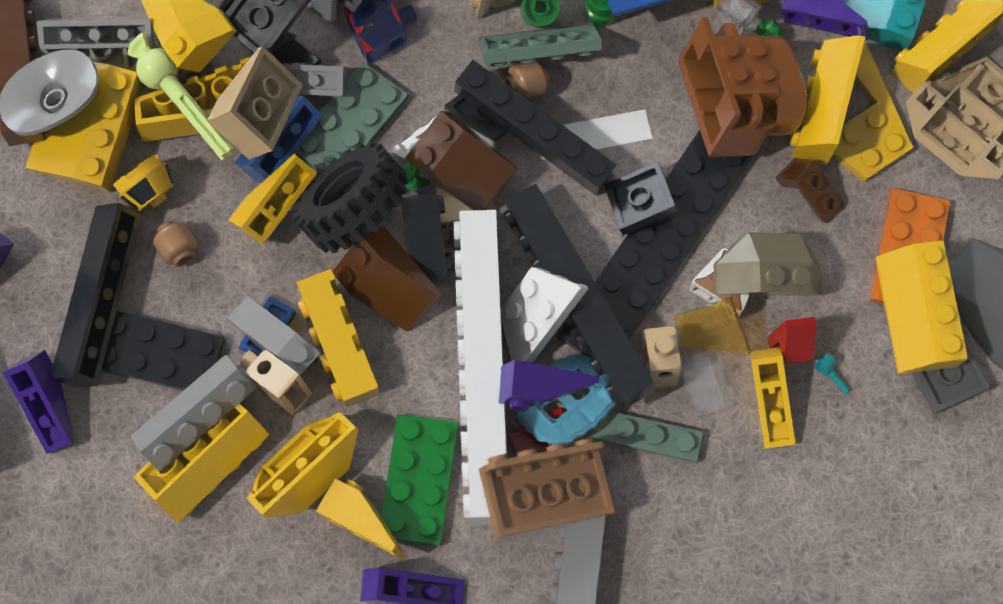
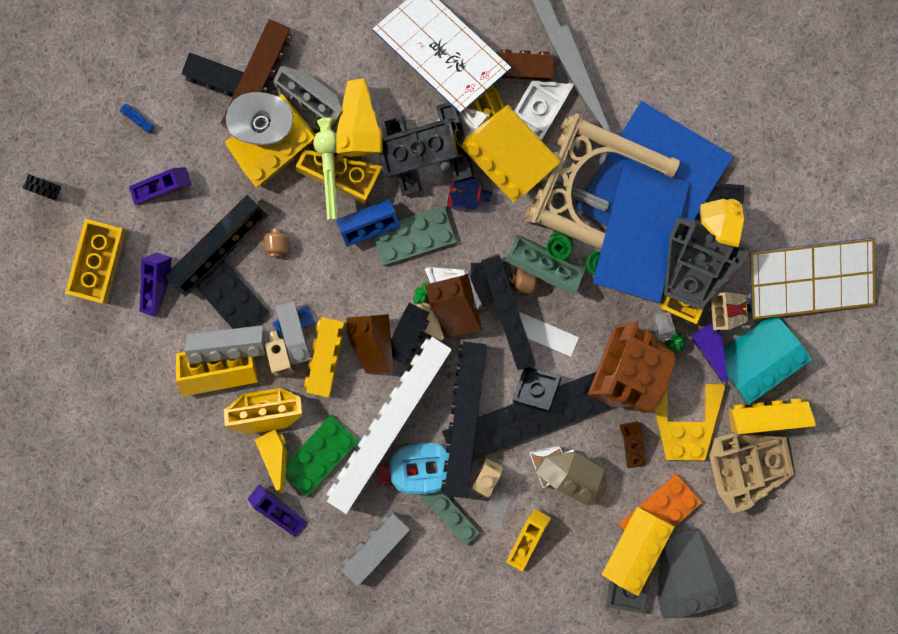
camera: 35 degrees right, 15 degrees up
yellow cone [113,154,174,211] -> none
tan slope [207,46,303,160] -> none
yellow slope [229,154,317,245] -> none
light grey plate [282,64,345,96] -> none
black tyre [292,142,409,253] -> none
medium nougat bracket [478,438,615,539] -> none
dark purple slope [499,359,600,411] -> none
white wing [500,267,588,363] -> none
clear yellow wing [673,297,752,356] -> none
red slope [767,317,817,364] -> none
yellow slope [790,35,865,166] -> none
teal hand [815,353,850,394] -> none

